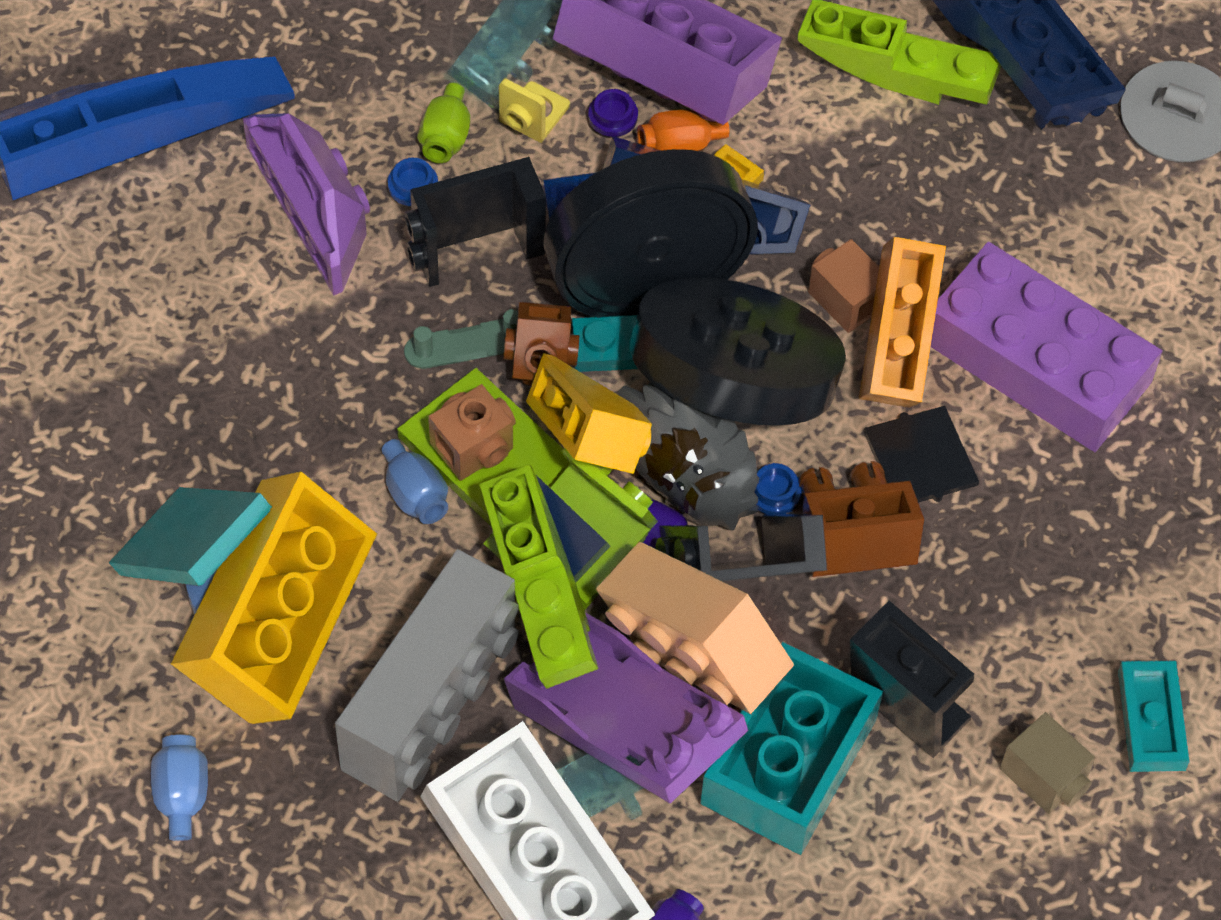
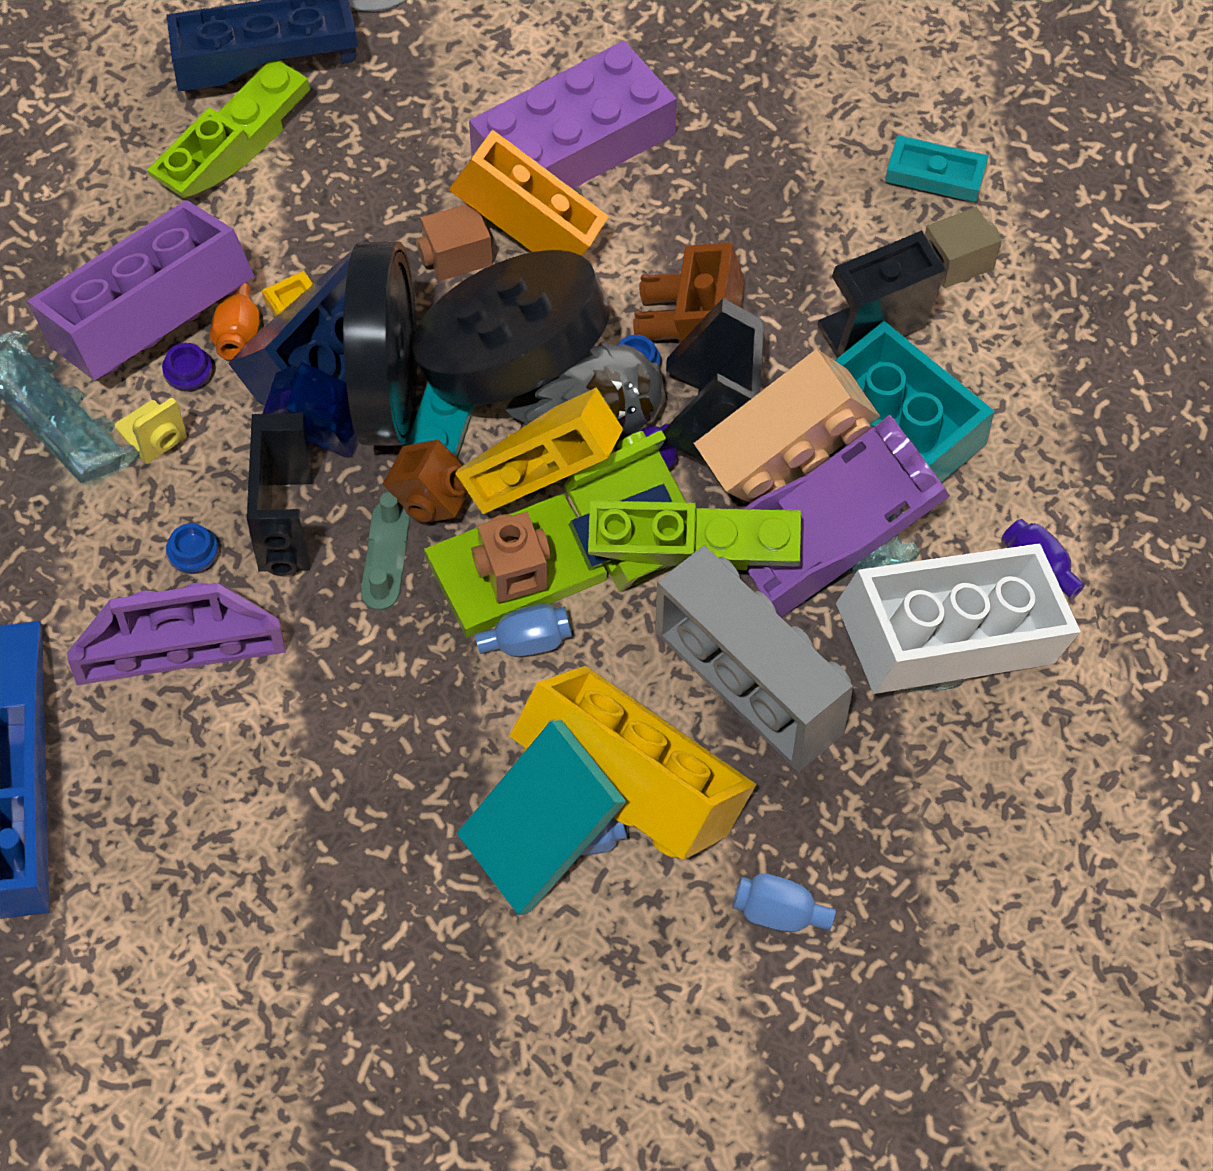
camera: 70 degrees left, 0 degrees up
lime plant [417,83,471,163] -> none
black piece [864,406,979,503] -> none

